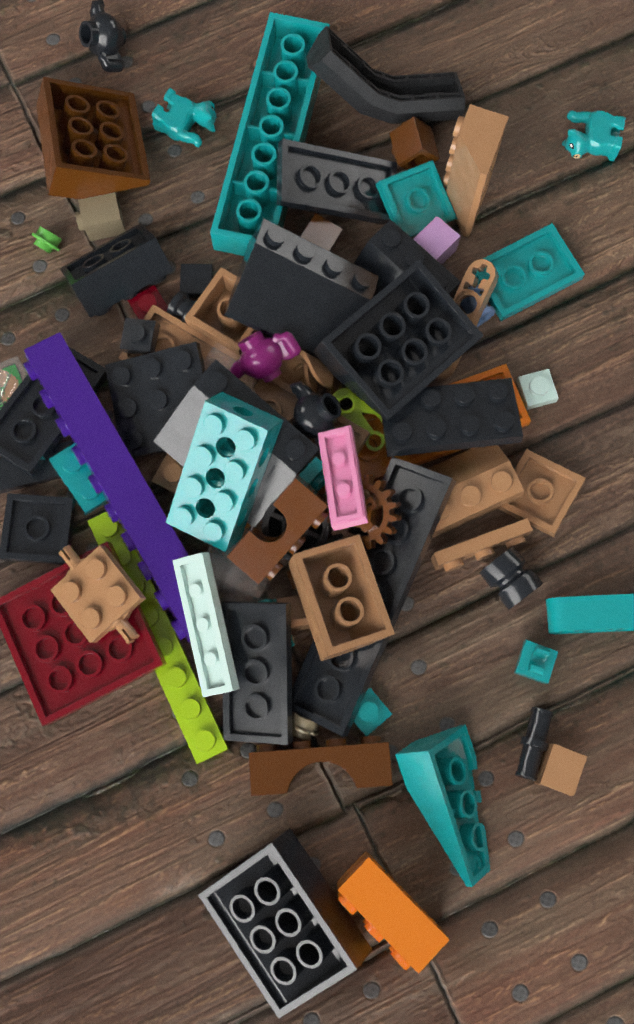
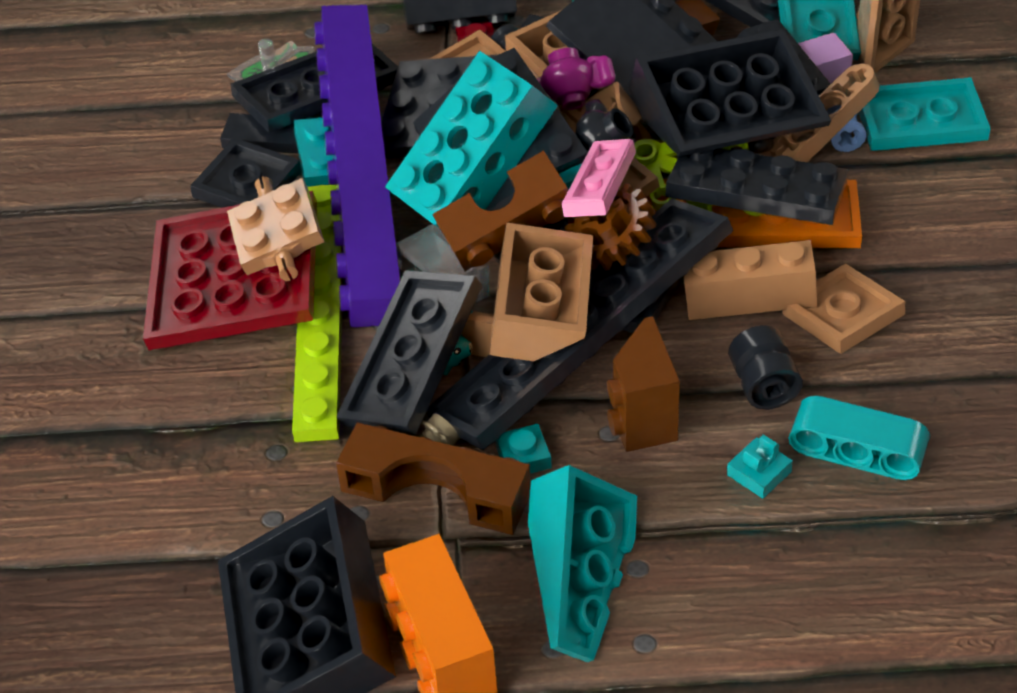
camera: 25 degrees right, 30 degrees down
black plate [120,318,160,355] -> none
light aqua plate [172,552,240,697] -> none
medium nougat plate [431,518,533,572] -> none
black pin [515,707,553,781] -> none
light aqua plate [516,369,559,410] -> none
medium nougat panel [534,743,587,796] -> none
none -> reddish brown slope [607,316,680,452]

